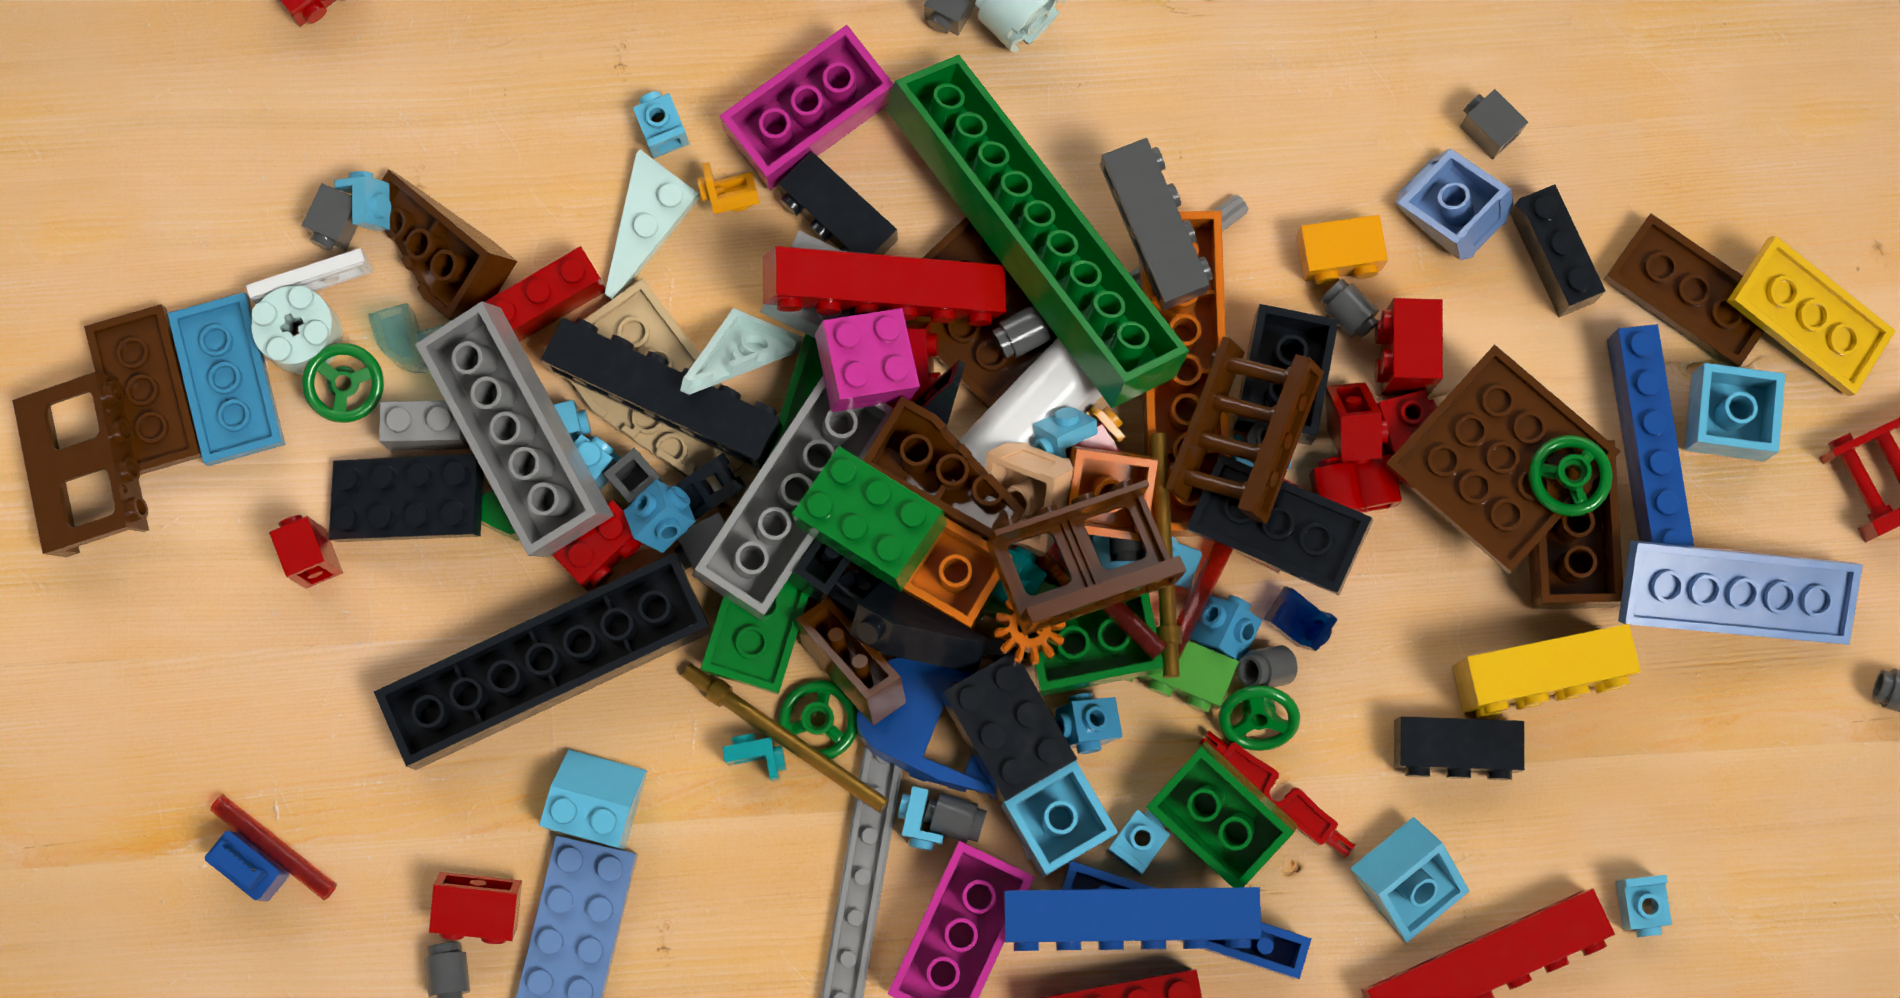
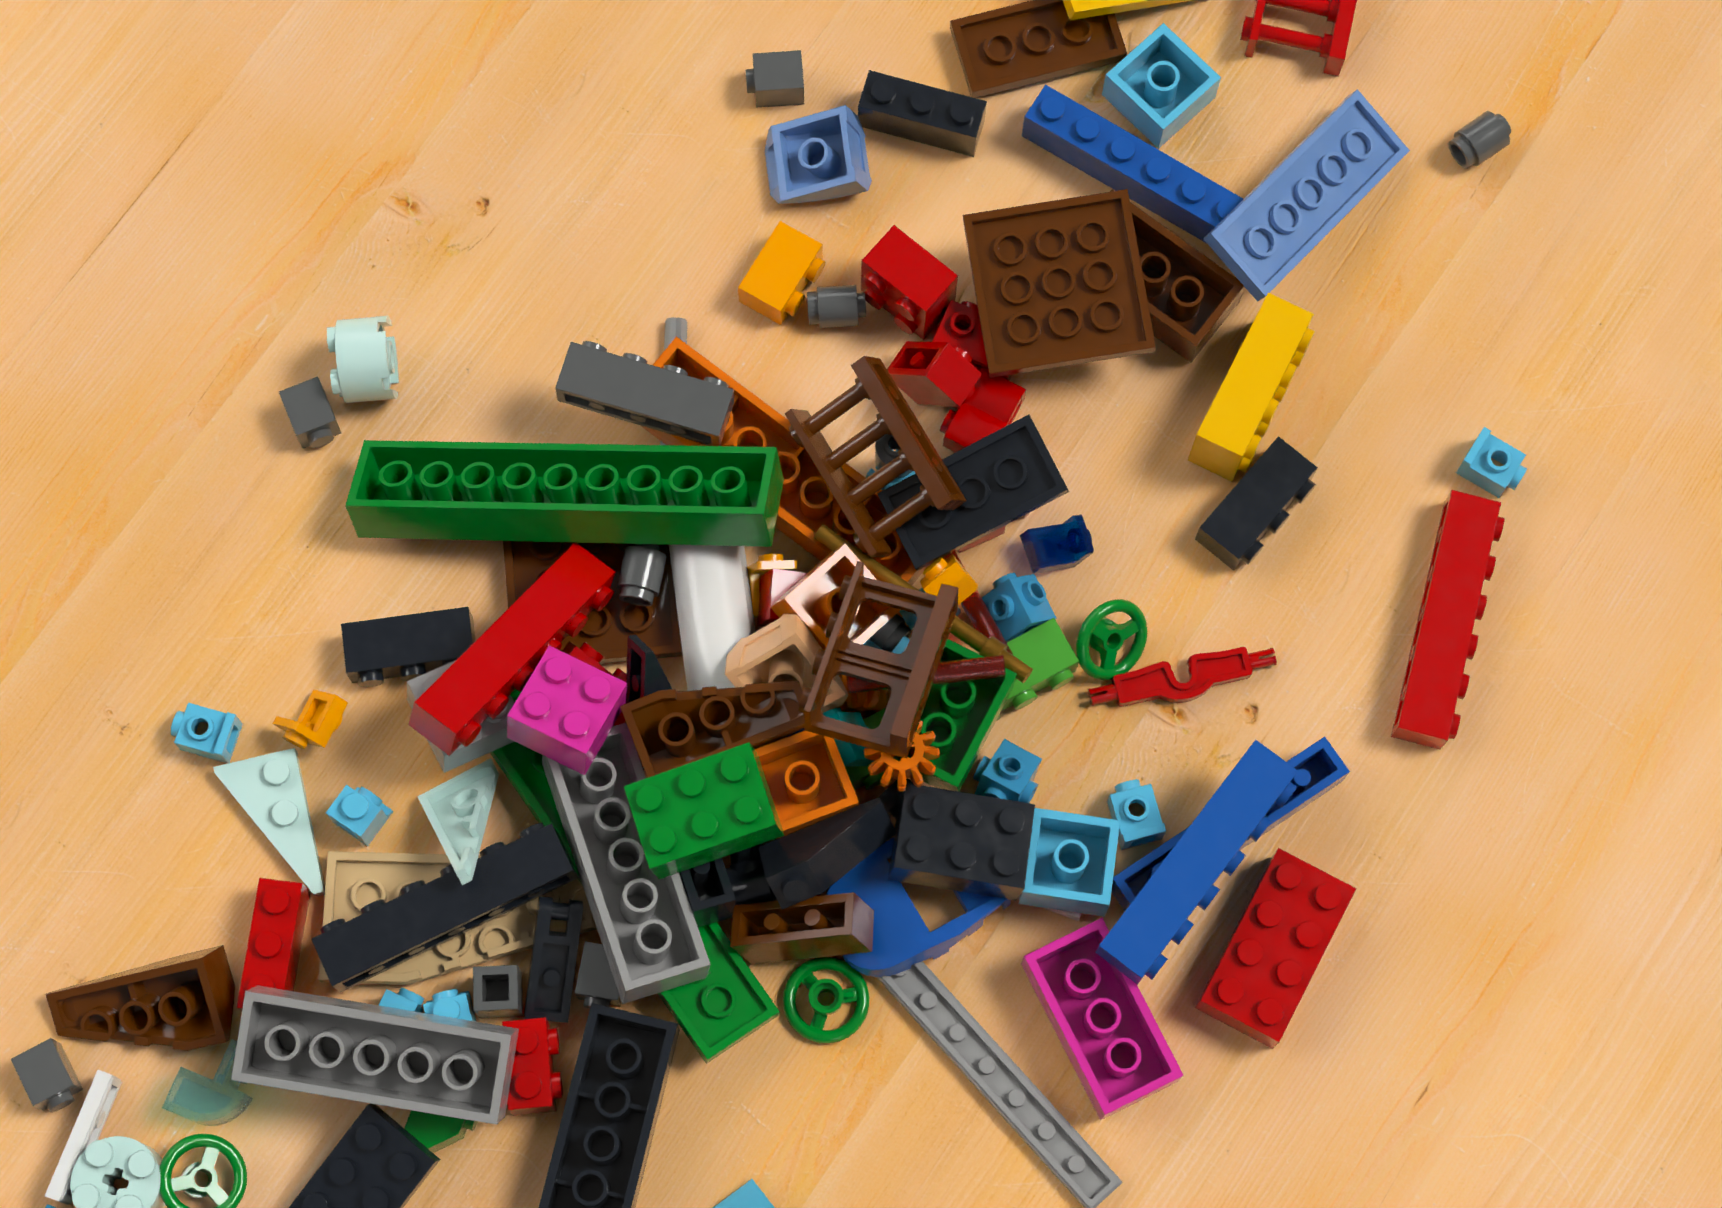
camera: 55 degrees left, 5 degrees down
medium azure bracket [334,171,391,231] -> none
light grey brick [379,400,469,451] -> none
dark azure brick [624,479,696,553] -> none
pearl gold bar [682,663,889,813] -> none
dark pink brick [720,25,894,190] -> none
teal bracket [722,734,786,782] -> none
medium azure bracket [898,786,944,851] -> none
dark grey brick [924,793,987,843] -> none
medium azure bracket [1033,407,1098,458] -> none
green brick [1146,741,1298,888] -> none
black brick [1233,304,1339,445] -> none
dark grey brick [1237,645,1298,687] -> none
medium azure slope [1350,817,1469,943] -> none
green piece [1529,435,1613,516] -> none
none -> medium azure brick [326,785,393,846]
none -> light orange bracket [920,554,978,605]

